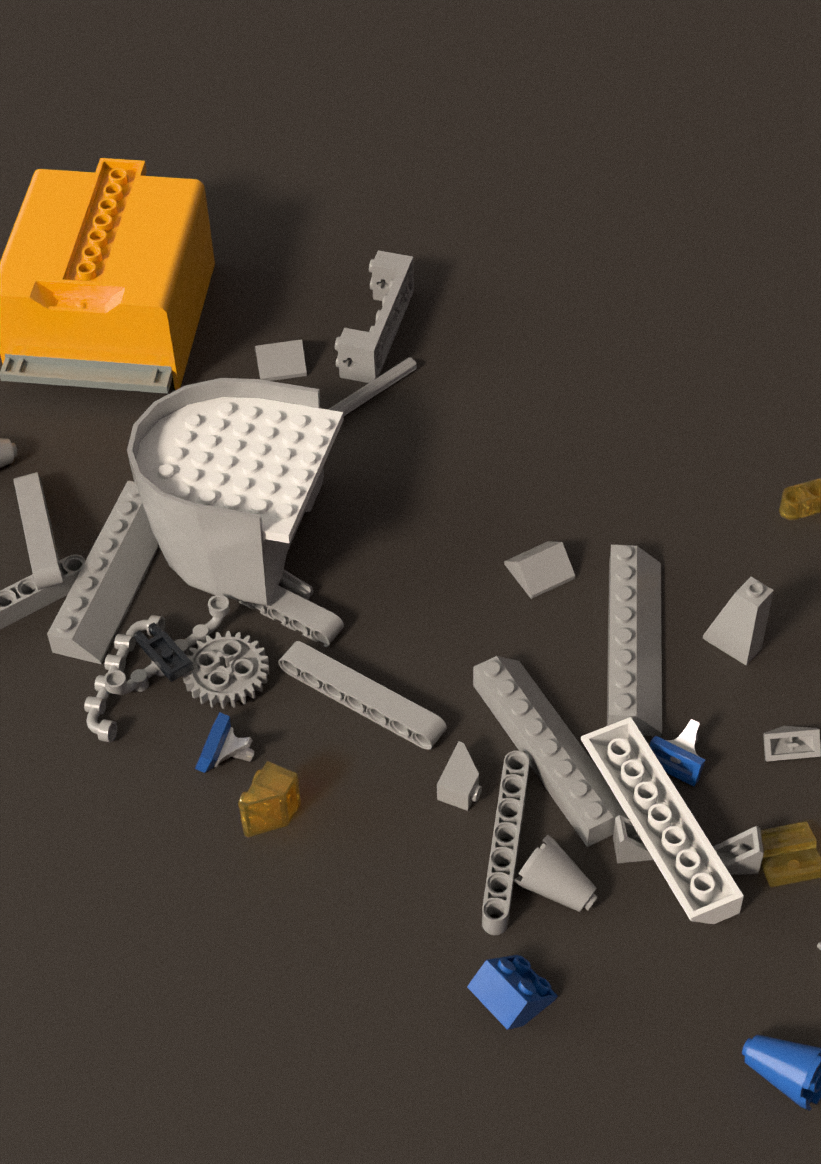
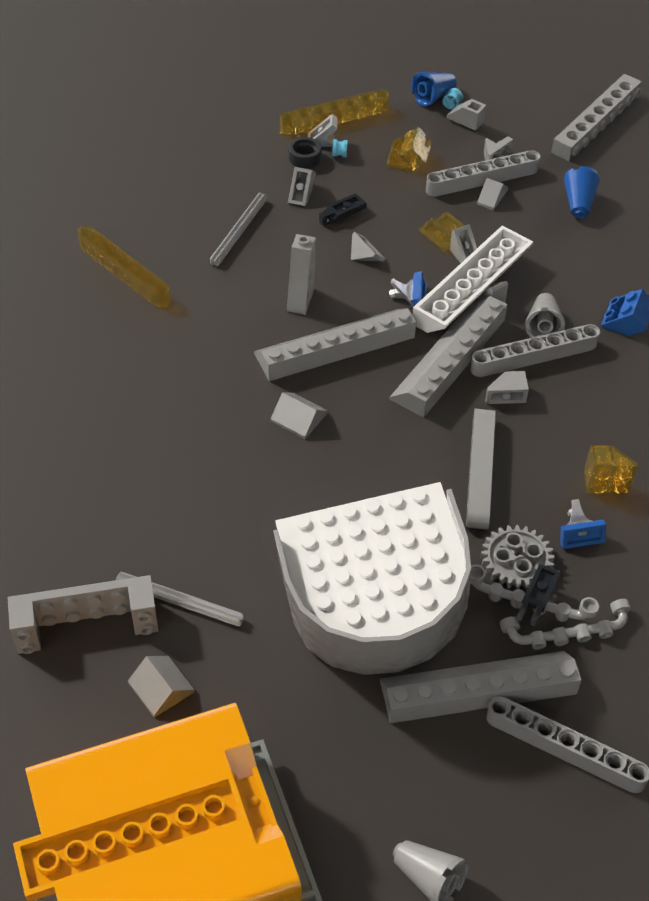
camera: 120 degrees left, 0 degrees up
light grey beam [13,472,64,590] -> none

